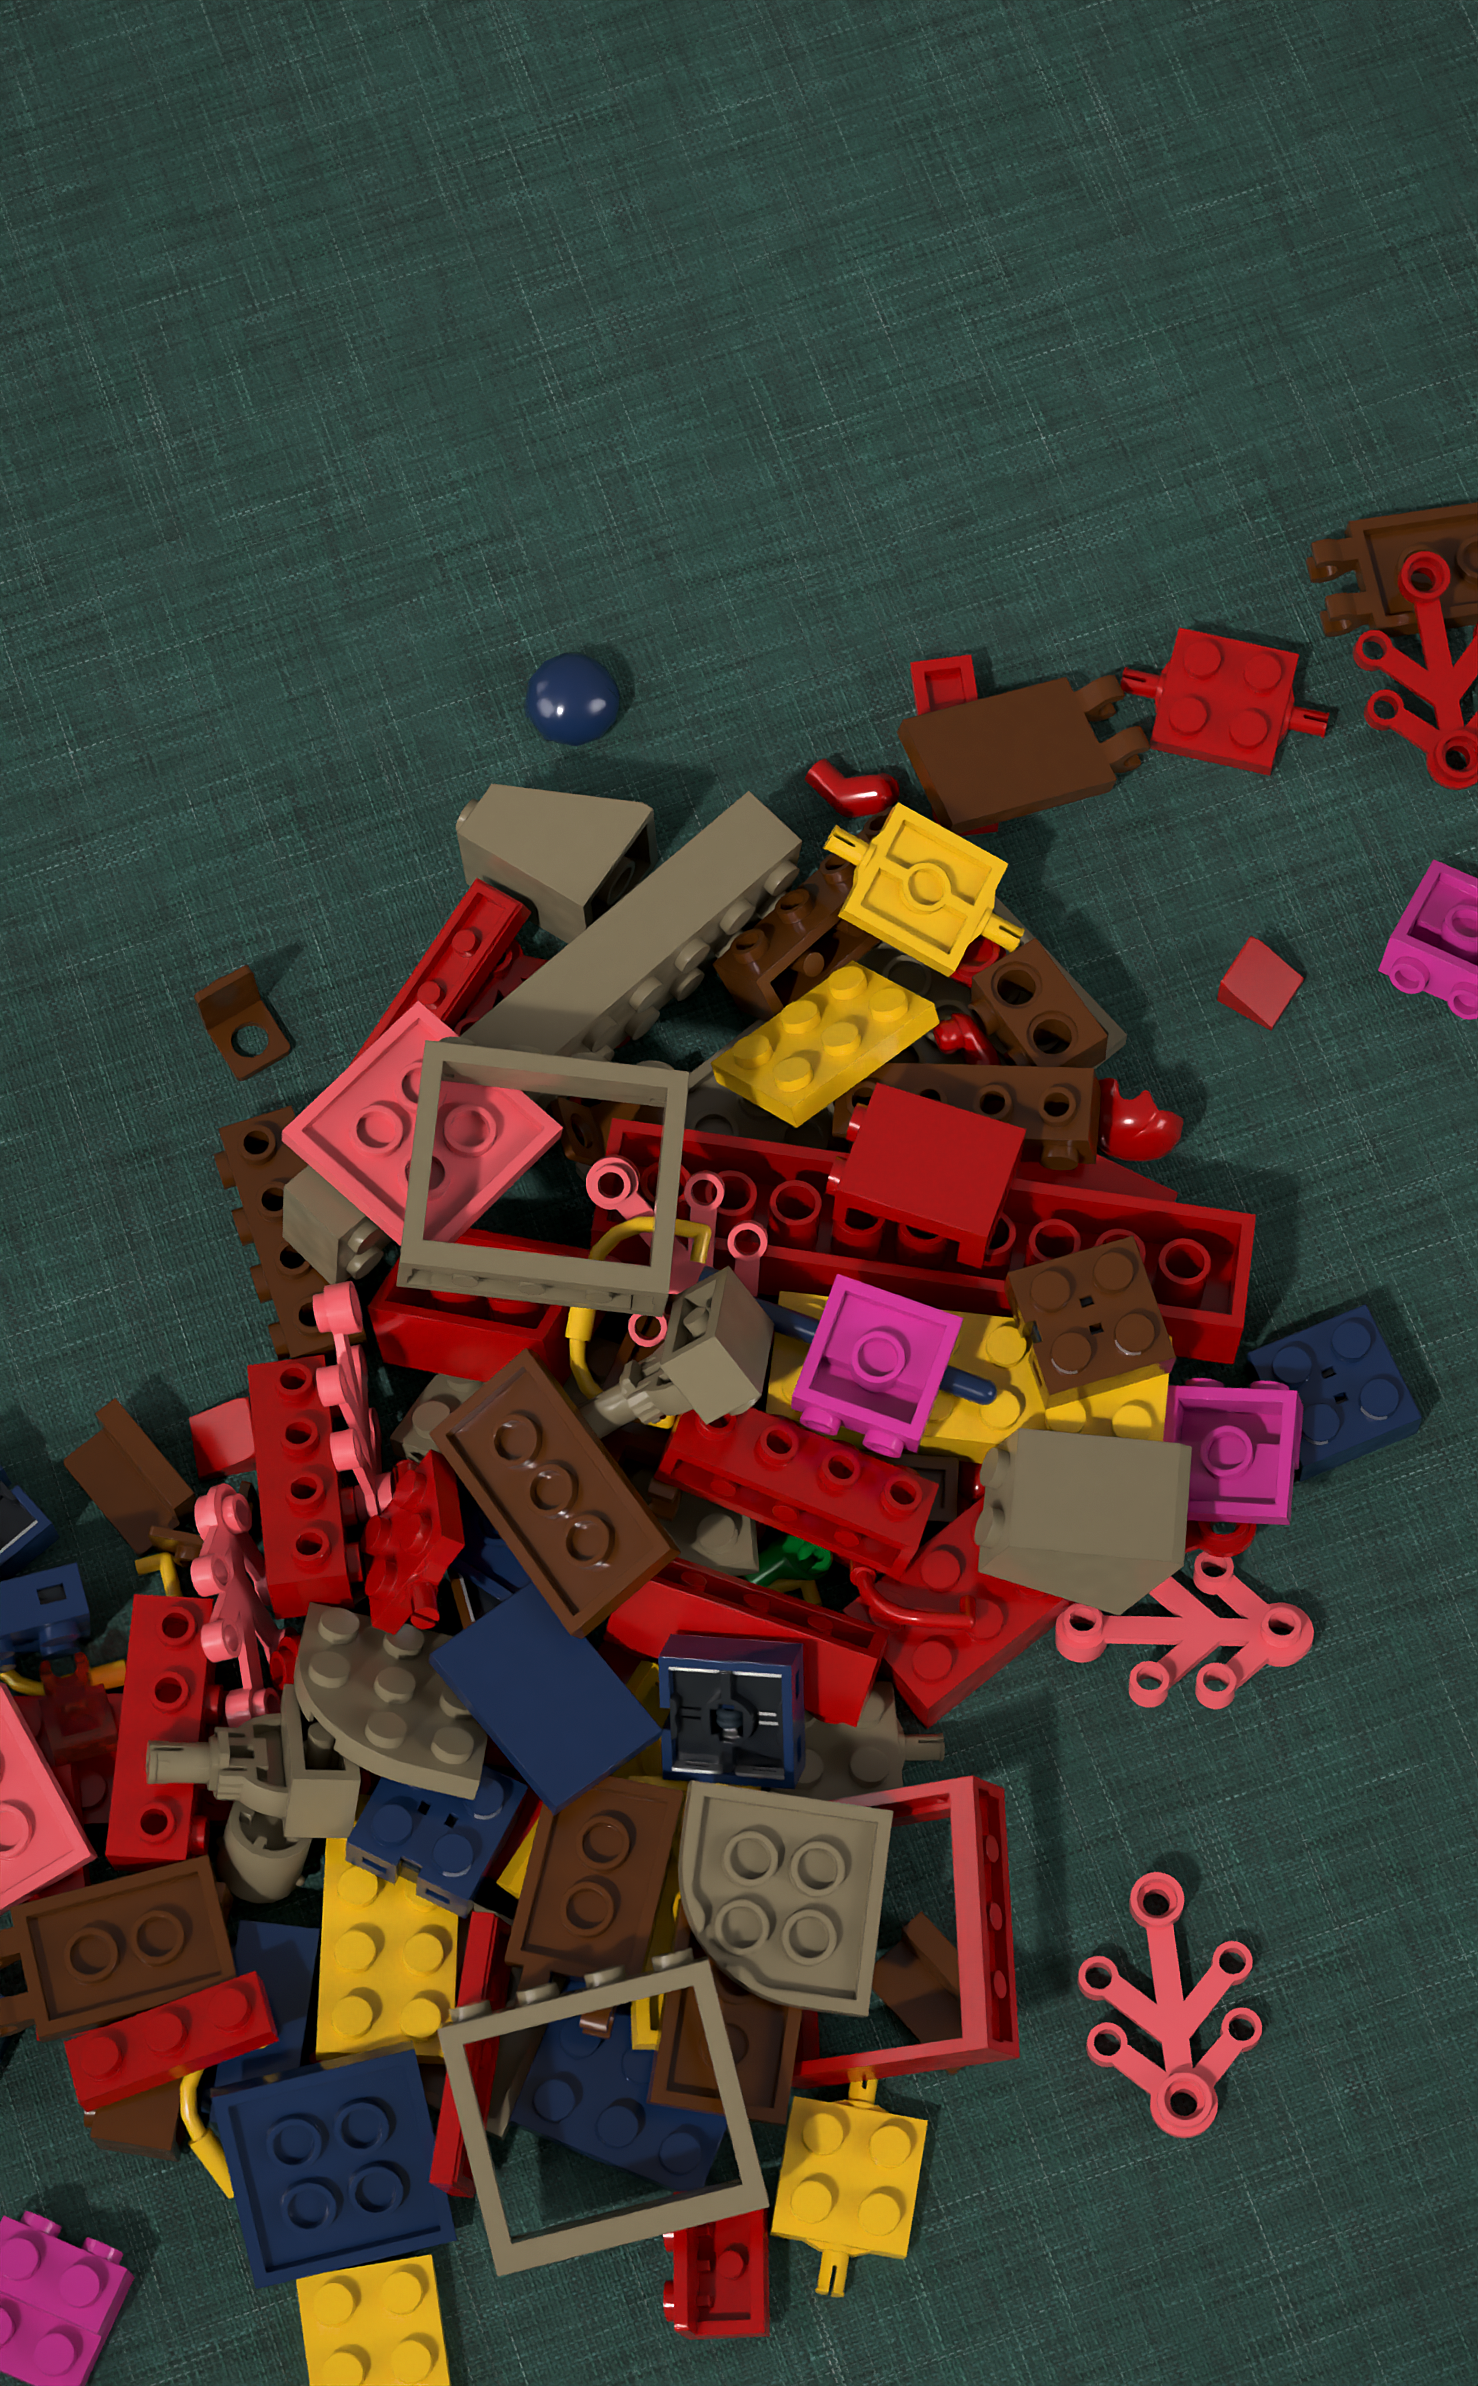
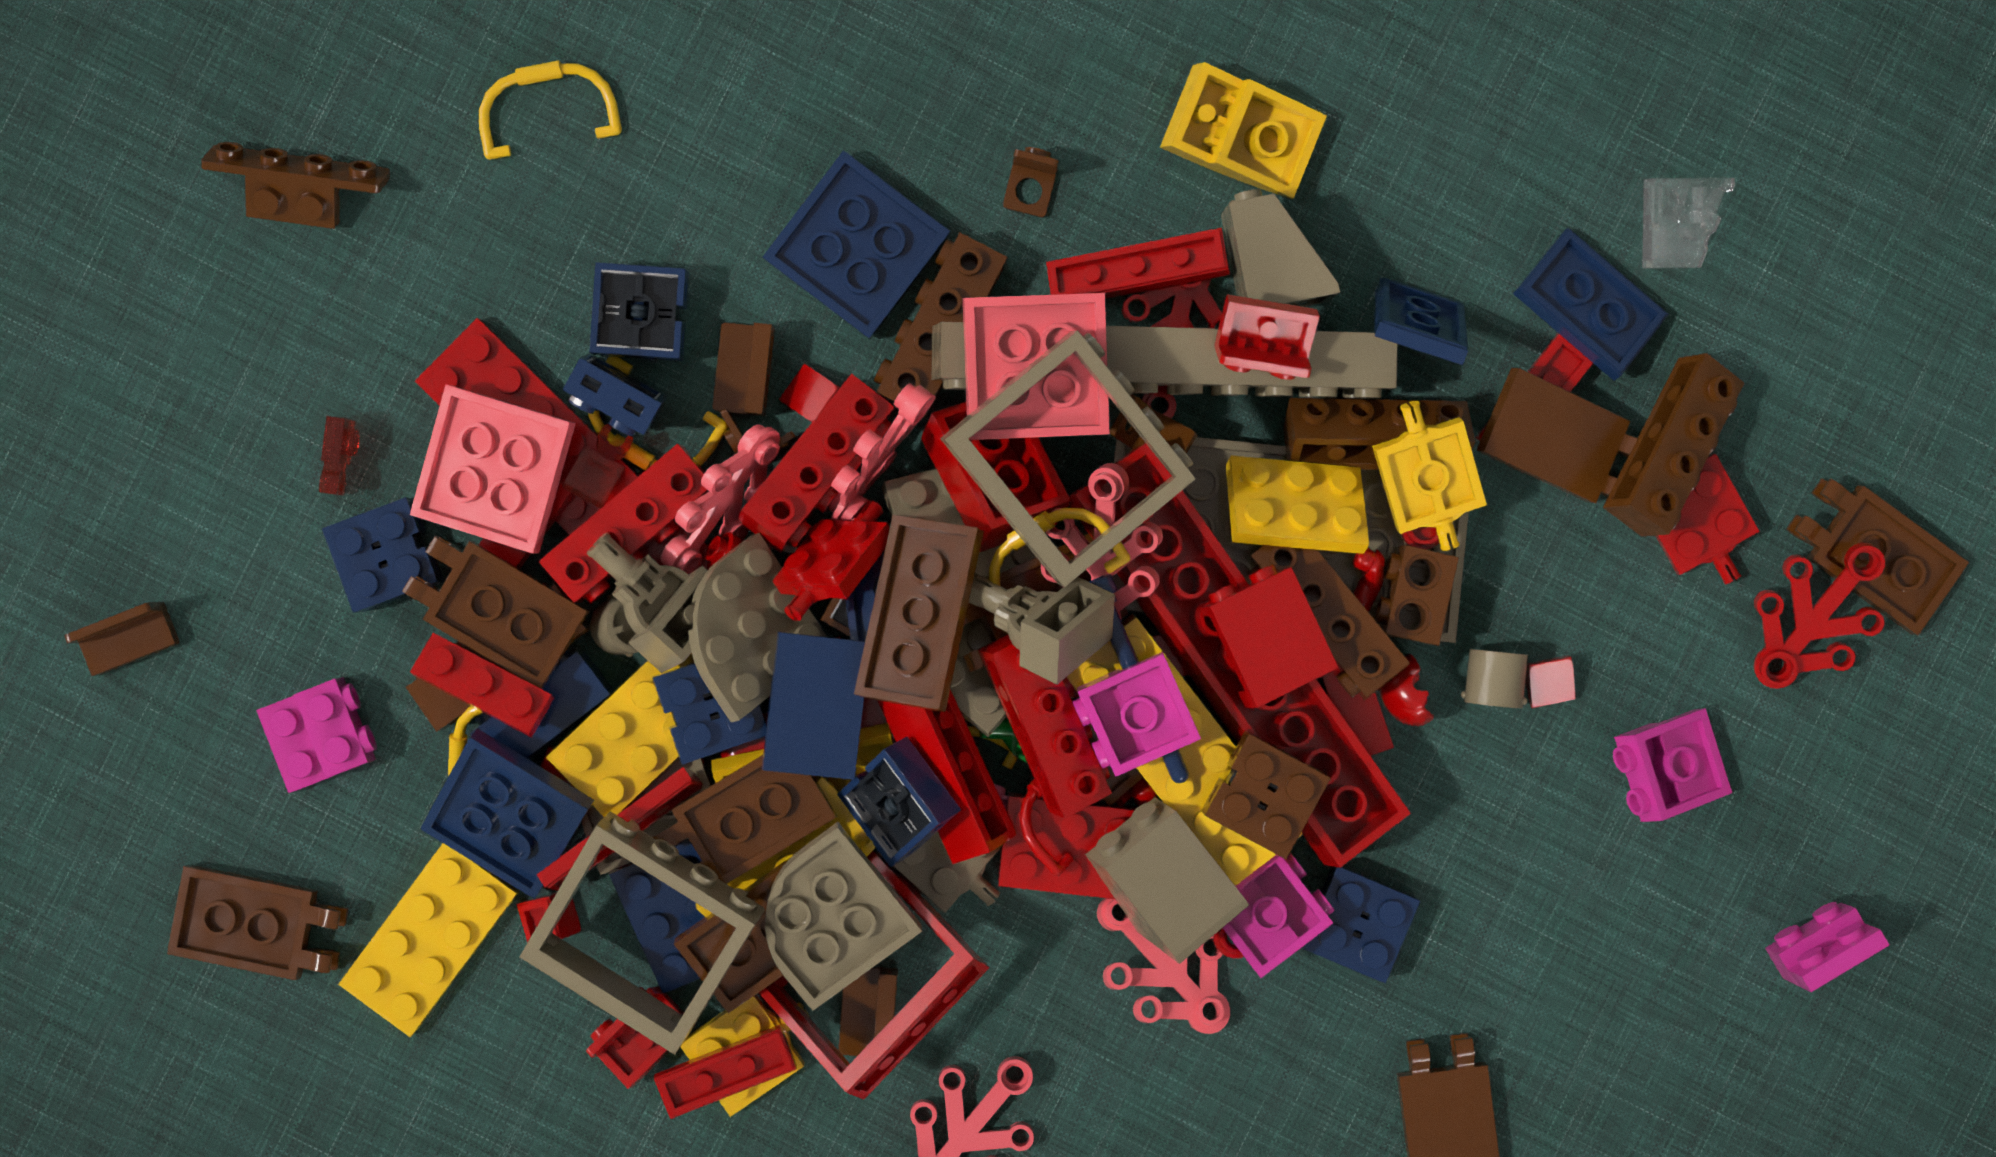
camera: 40 degrees right, 20 degrees up
dark blue hair [524,653,620,747] -> none
red arm [805,758,900,818] -> none
none -> red slope [516,892,581,943]
none -> red tile [654,1025,797,1119]
none -> dark blue plate [762,150,951,340]
none -> yellow slope [1160,62,1327,199]
none -> red bracket [1214,294,1320,380]
none -> dark blue tile [1375,277,1468,365]
none -> dark tan piece [1461,649,1528,709]
none -> dark blue tile [1513,228,1669,381]
none -> reddish brown brick [1603,353,1744,537]
none -> clear slope [1642,178,1735,268]

